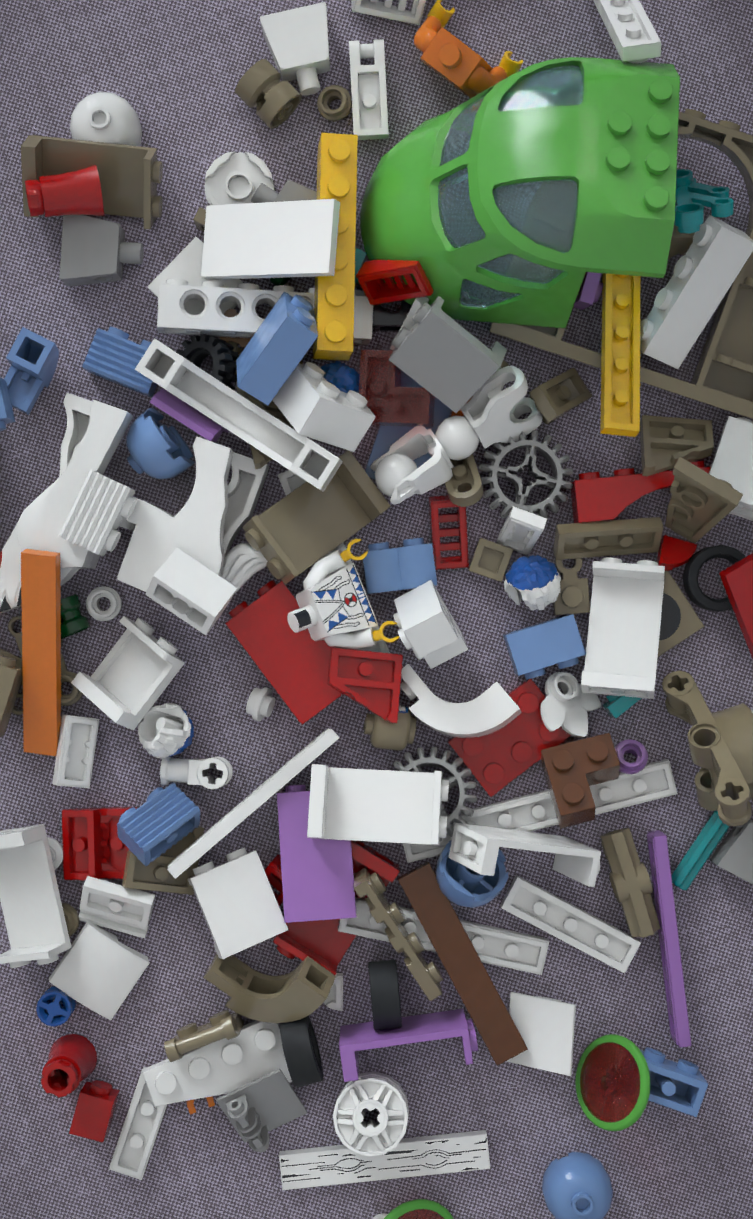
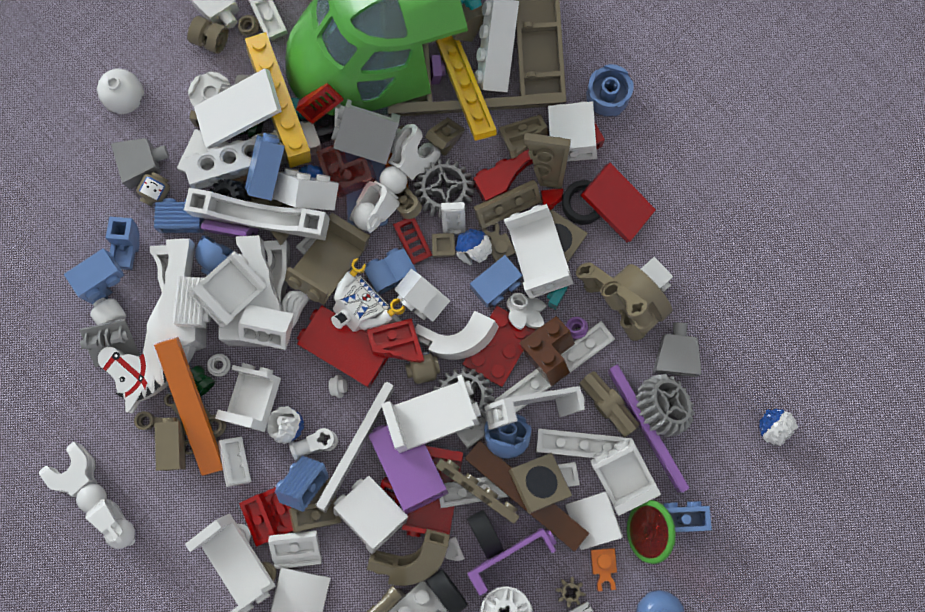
camera: 25 degrees left, 10 degrees down
dark tan panel [21,135,163,230] -> none
red plant [24,165,104,217] -> none
teal axle [671,810,730,891] -> none
none -> head [136,172,170,207]
none -> white panel [188,252,267,328]
none -> dark tan tile [509,453,572,514]
none -> dark tan gear [555,576,586,608]
none -> white panel [590,439,661,516]
none -> orange plate [590,548,617,591]
none -> light grey gear [635,374,695,437]

